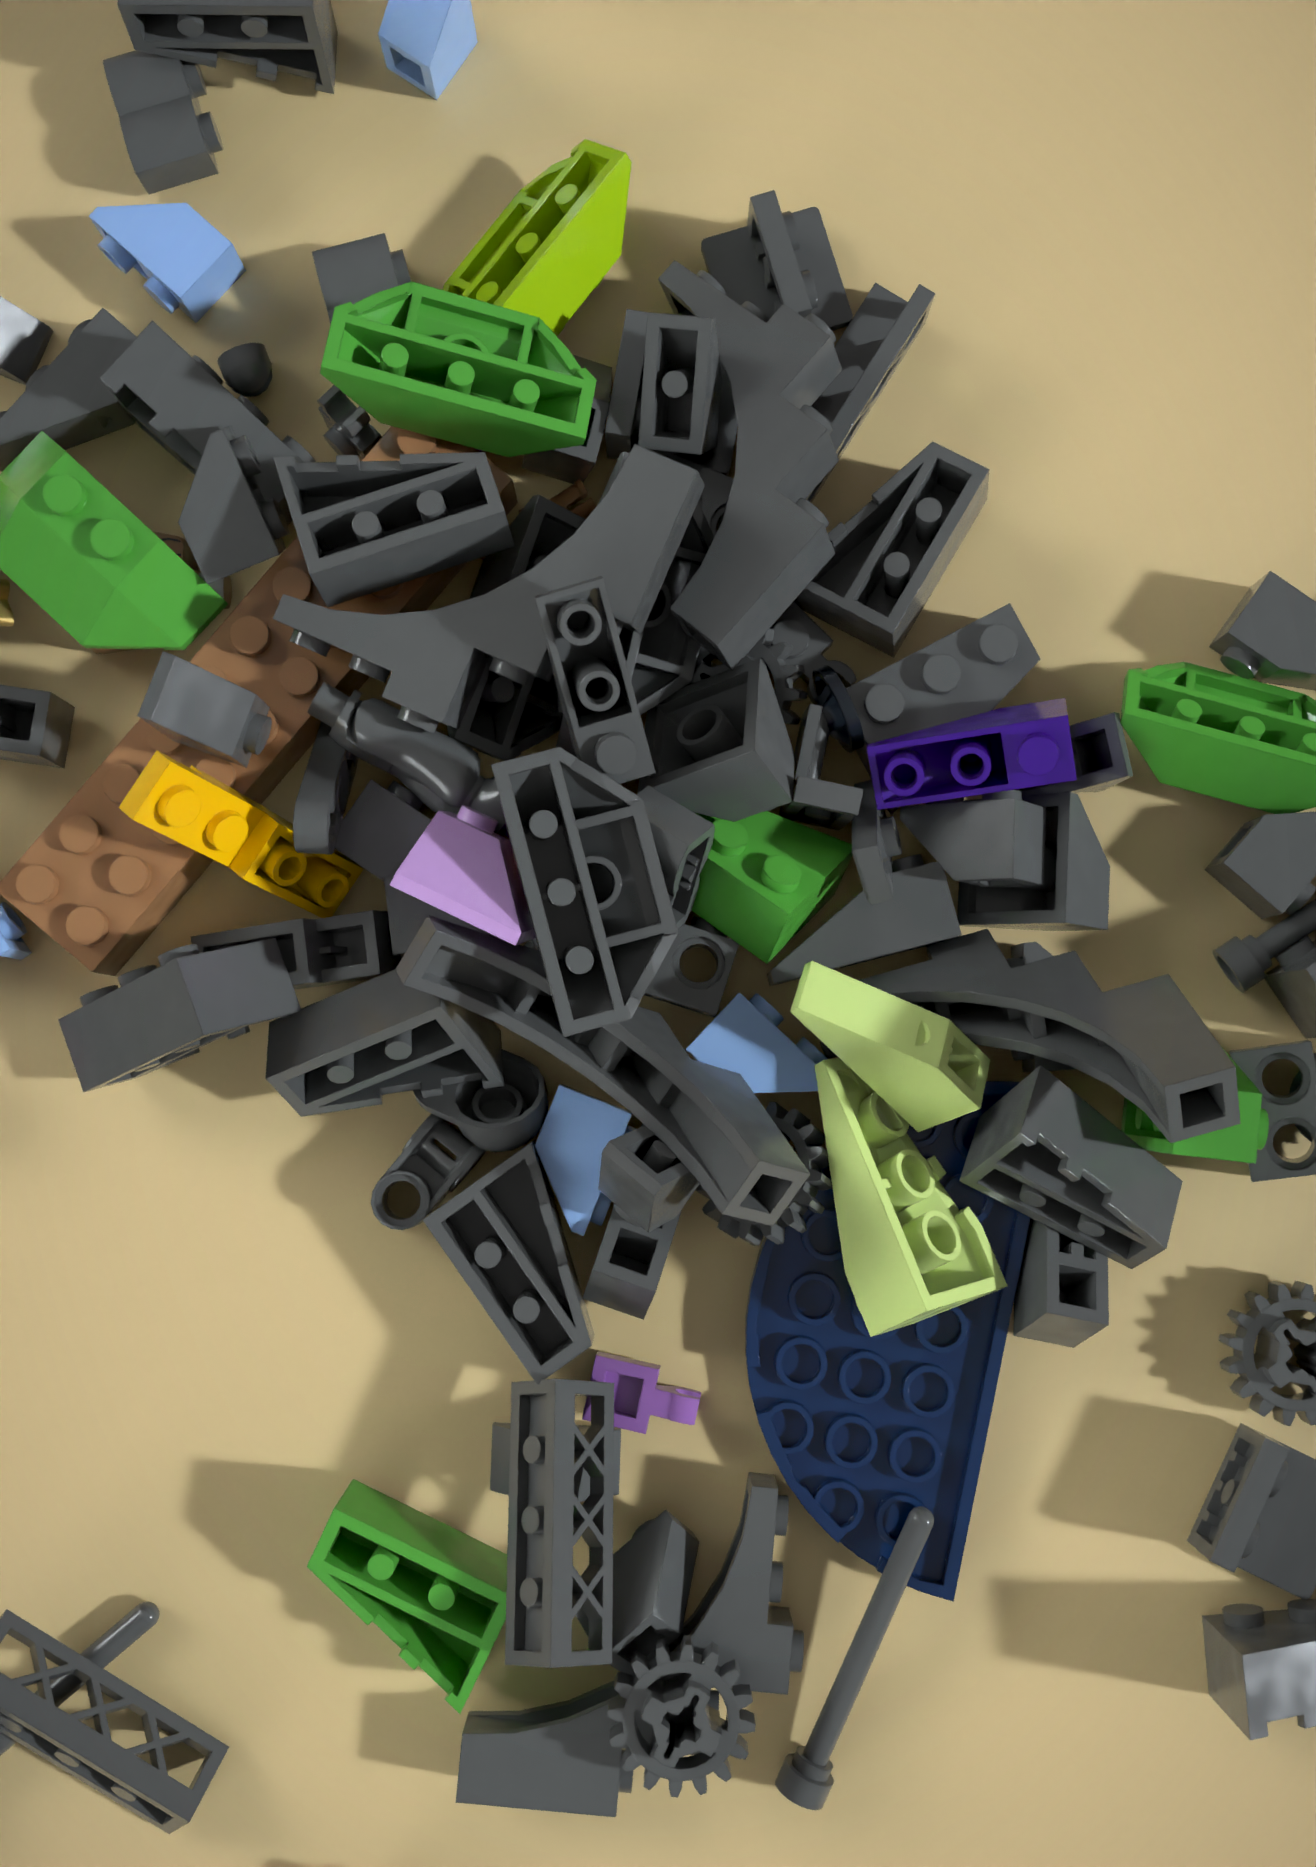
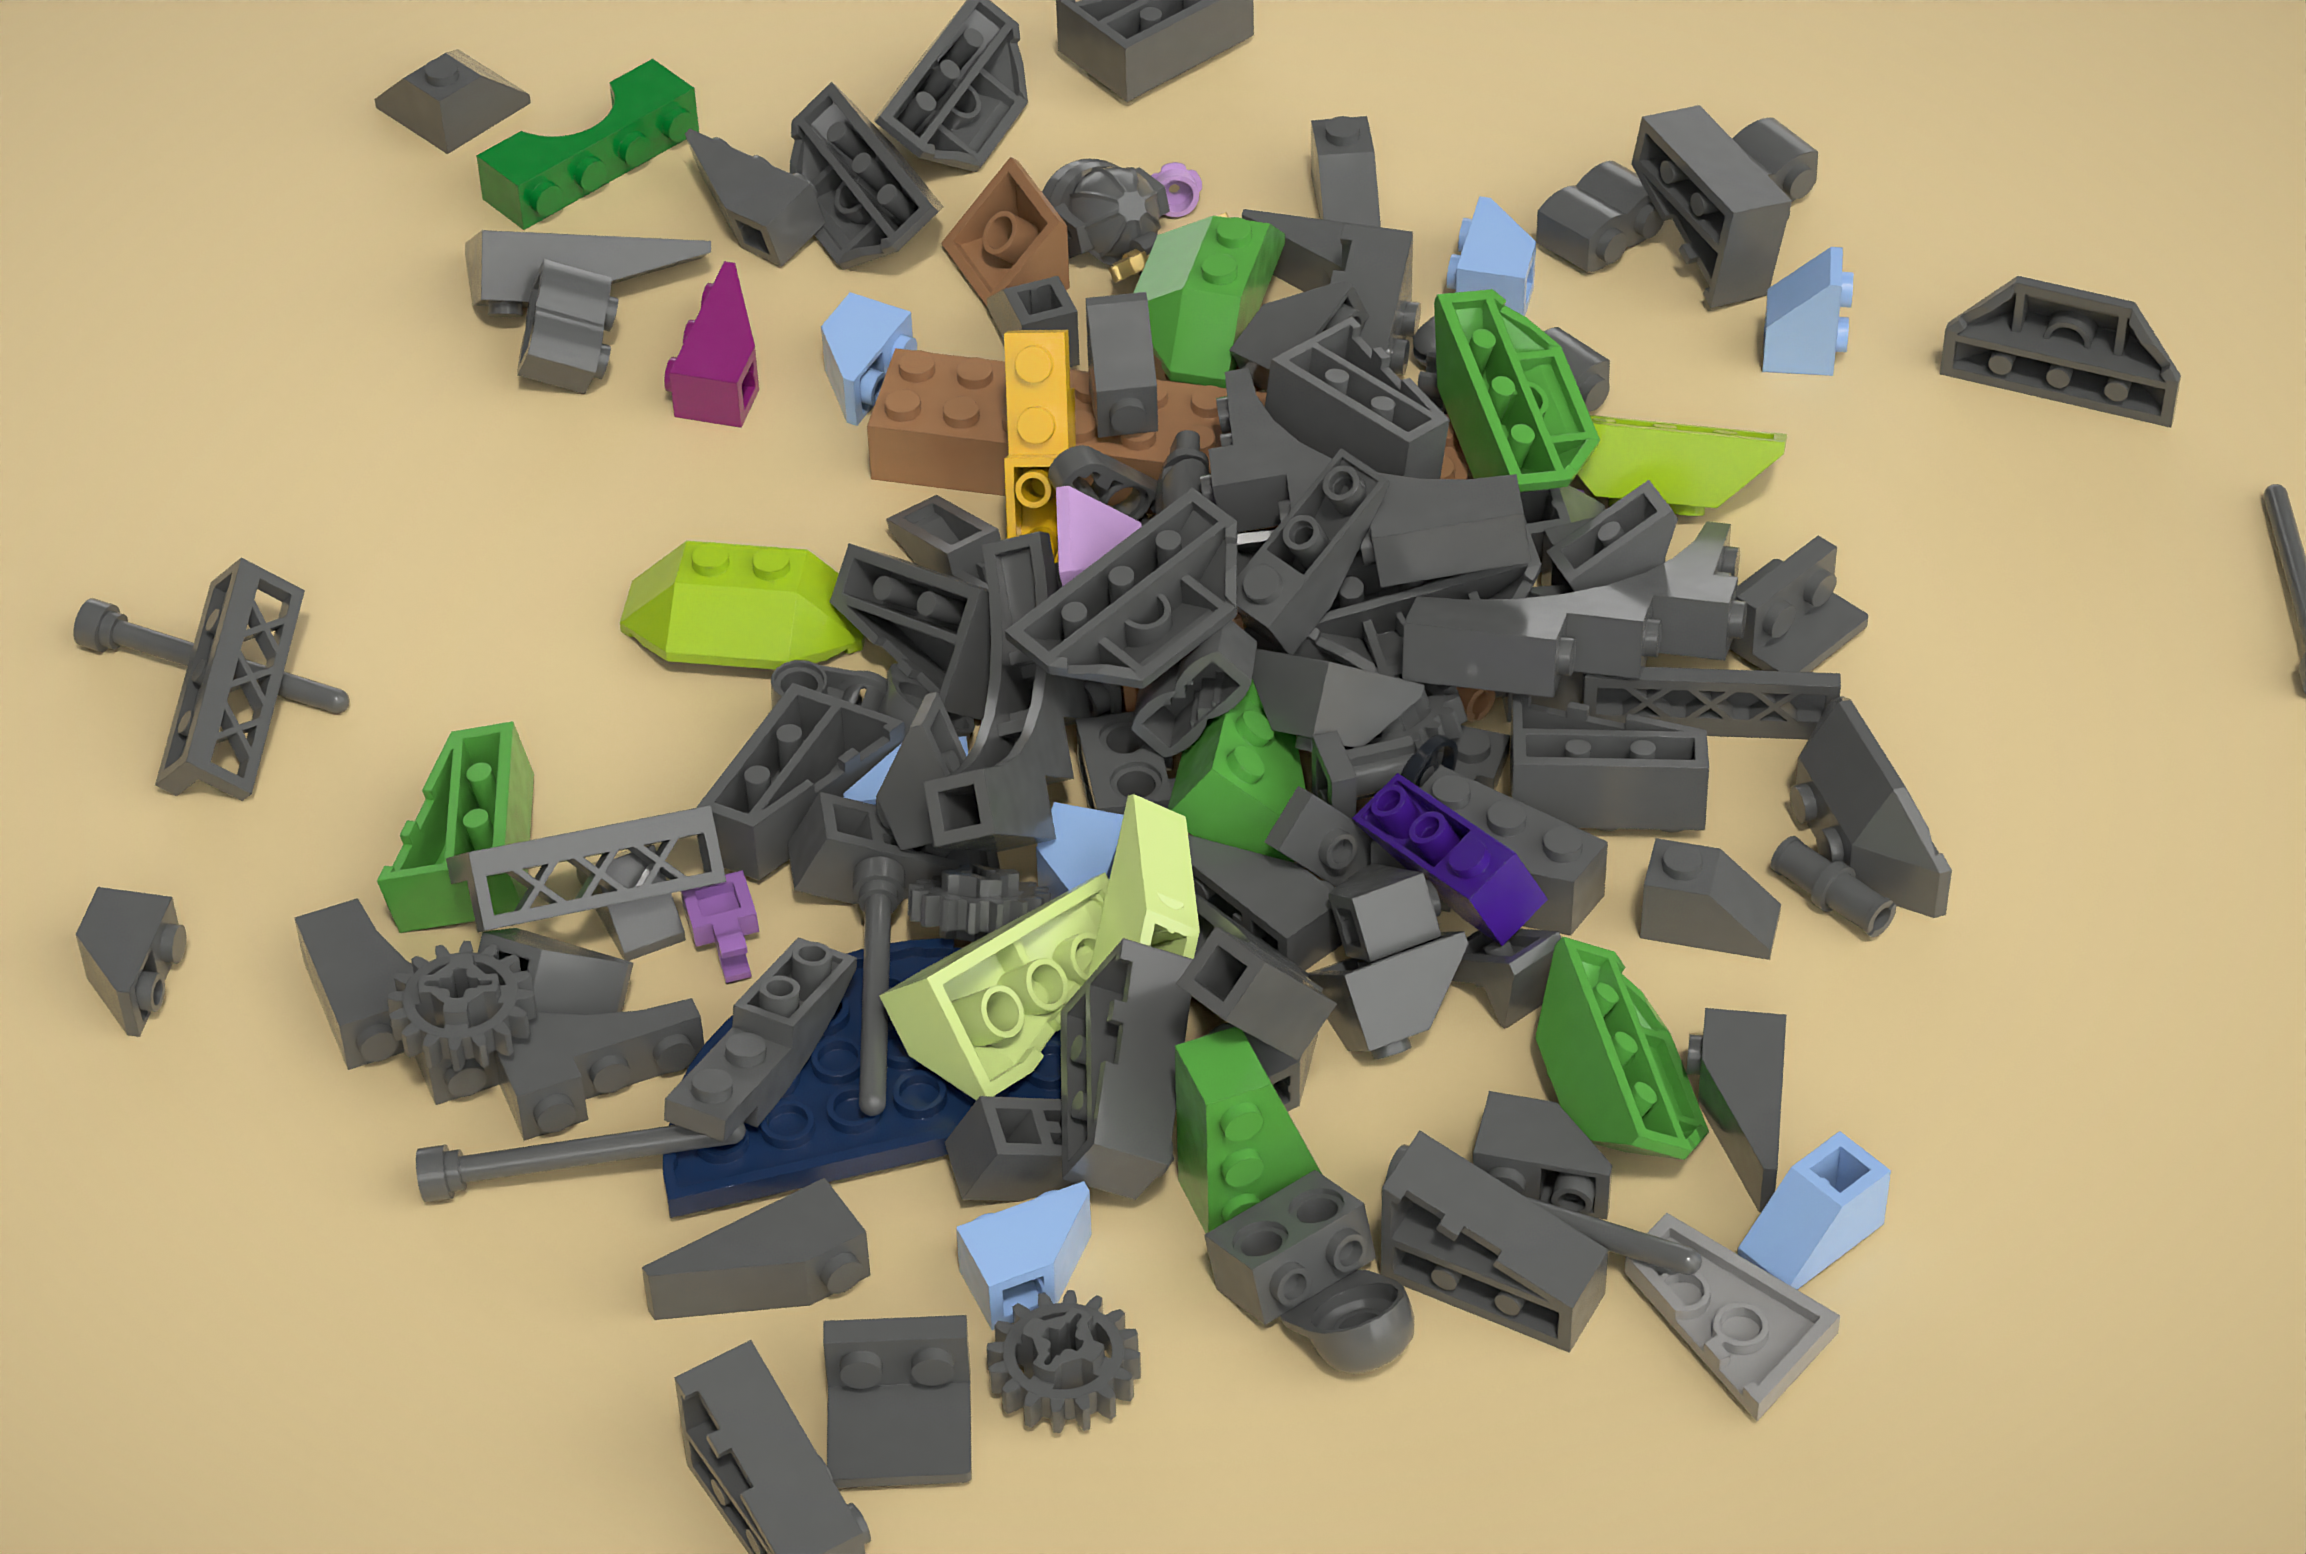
camera: 65 degrees right, 40 degrees down
dark grey wedge [58,938,302,1092] -> none
none -> lime wedge [620,541,866,670]
none -> dark grey slope [642,1178,871,1320]
none -> dark grey slope [664,937,857,1142]
none -> dark grey piece [852,856,905,1116]
none -> light blue slope [956,1181,1092,1330]
none -> dark grey slope [1640,838,1781,960]
none -> dark grey pin [1771,836,1897,937]
none -> dark grey wedge [1790,696,1952,918]

